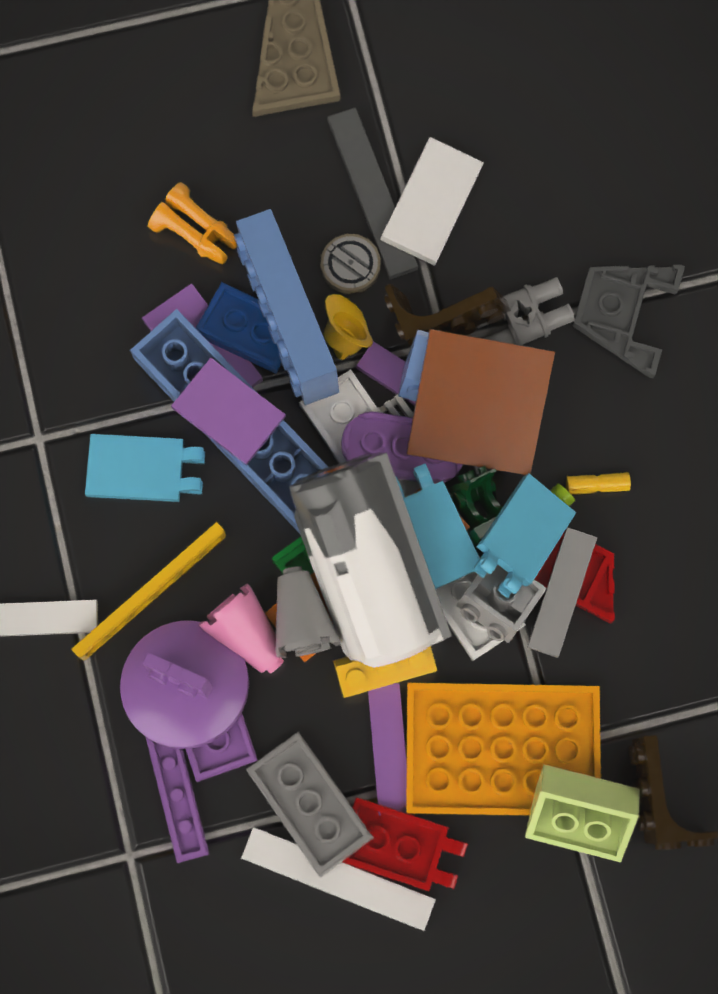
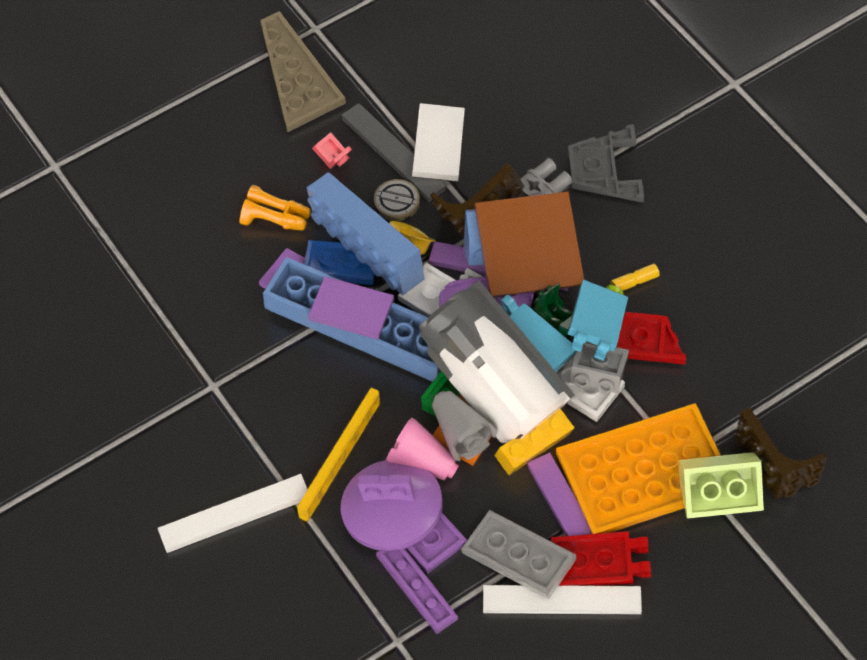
camera: 15 degrees left, 20 degrees down
medium azure tile [85,434,205,502] -> none
light grey tile [527,527,597,658] -> none
none -> coral bracket [312,132,352,169]

